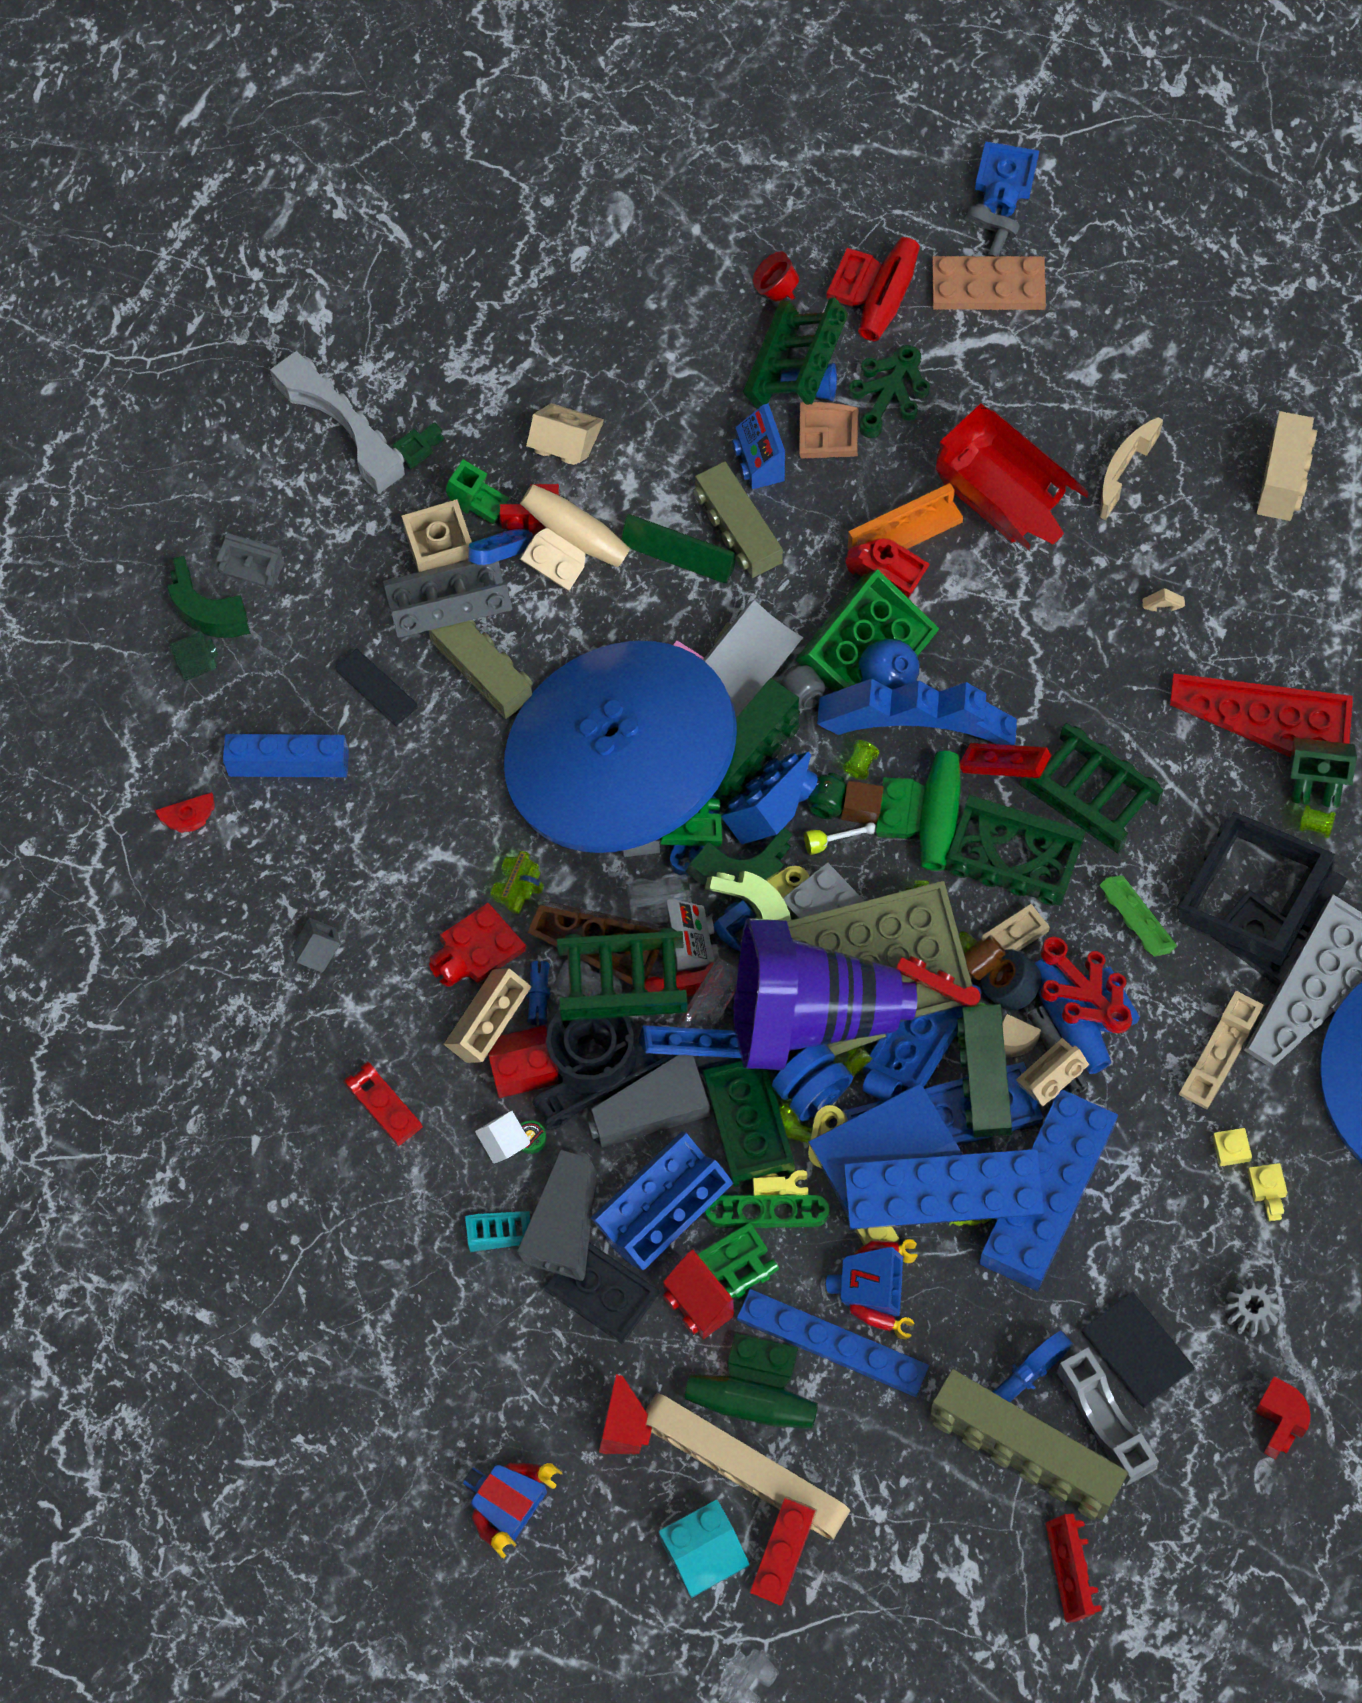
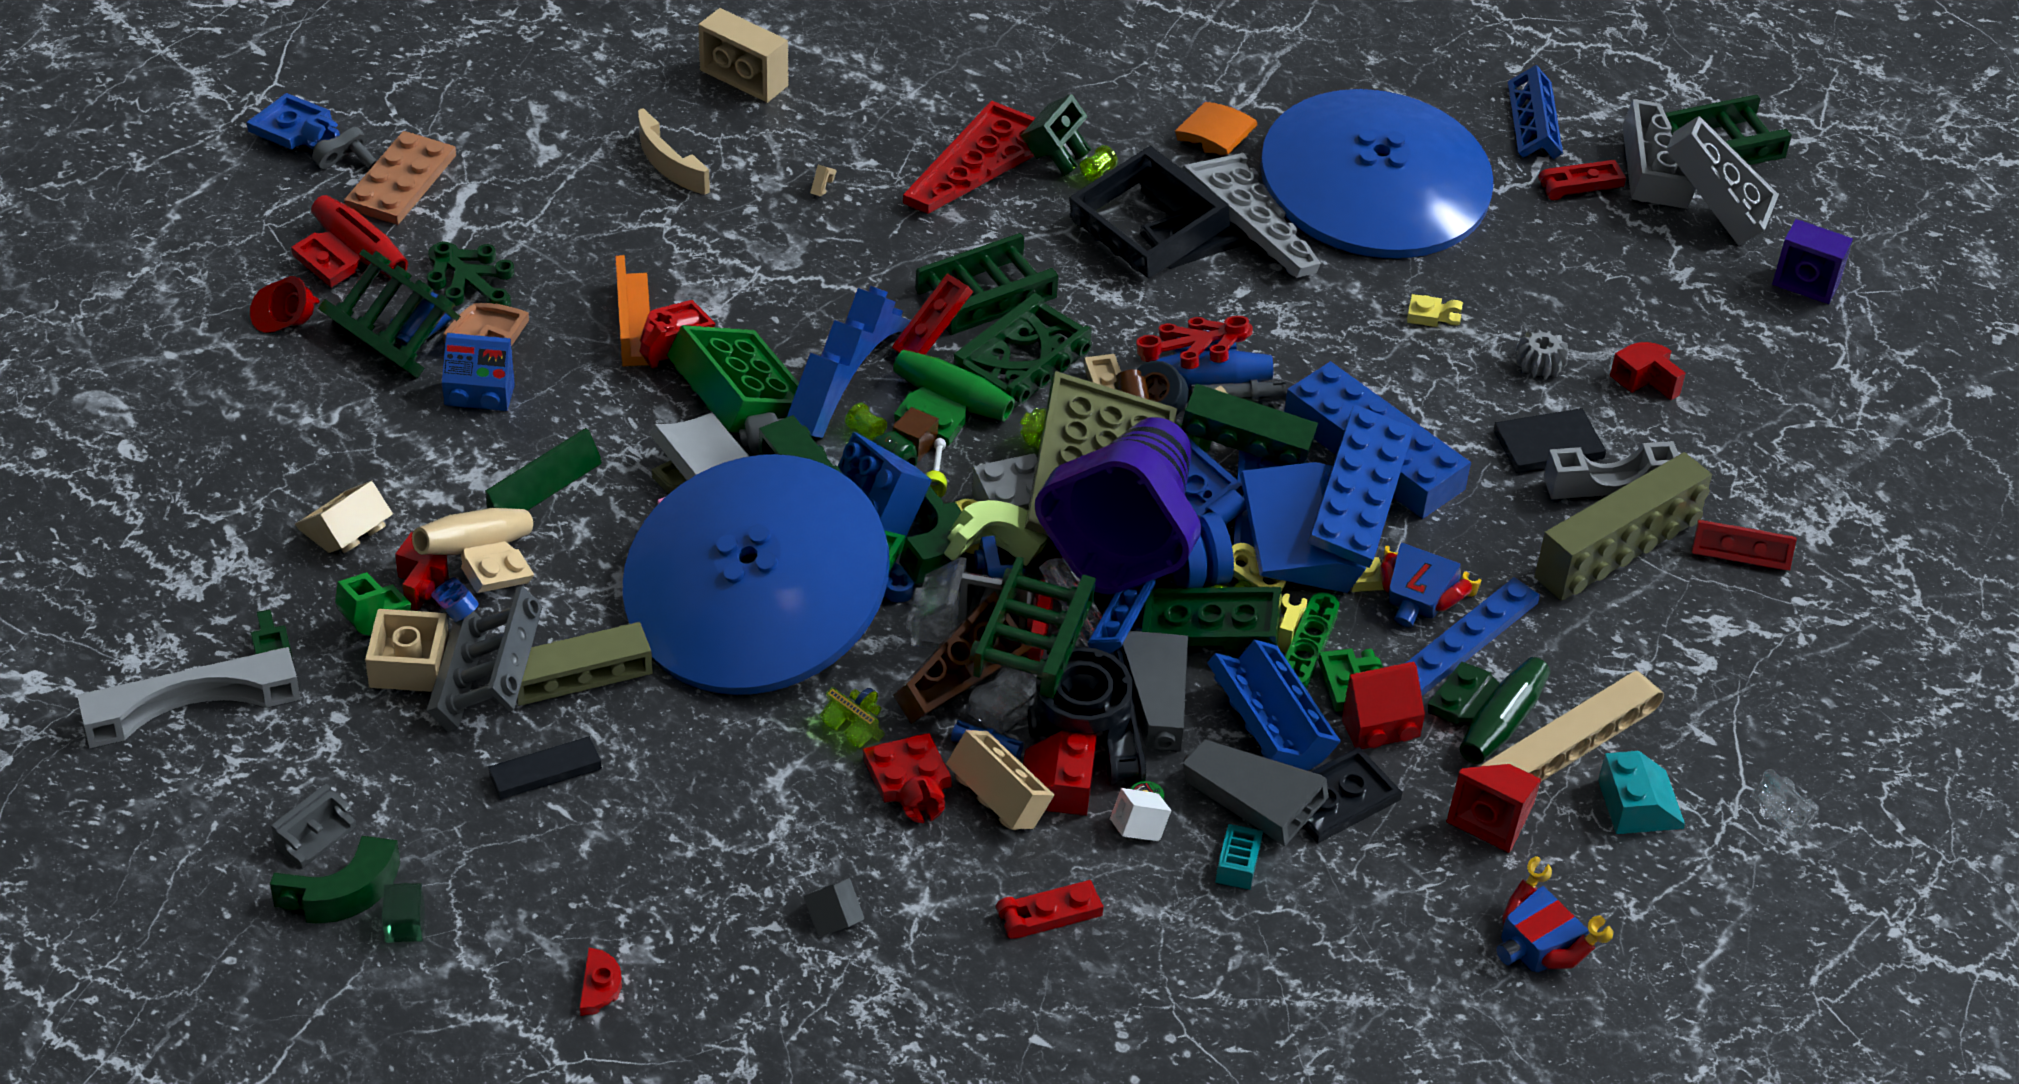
camera: 75 degrees left, 20 degrees down
blue brick [223,734,349,777] -> none
olive brick [693,461,783,578] -> none
red plate [750,1497,818,1606] -> none
blue cylinder [859,639,919,690] -> none
red plate [896,956,981,1007] -> none
red piece [936,403,1089,551] -> none
blue pin [992,1331,1073,1402] -> none
tan bracket [1016,1038,1089,1107] -> none
bright green plate [1100,875,1177,957] -> none
tan slope [1179,991,1264,1109] -> none
light yellow plate [1212,1128,1252,1167] -> none

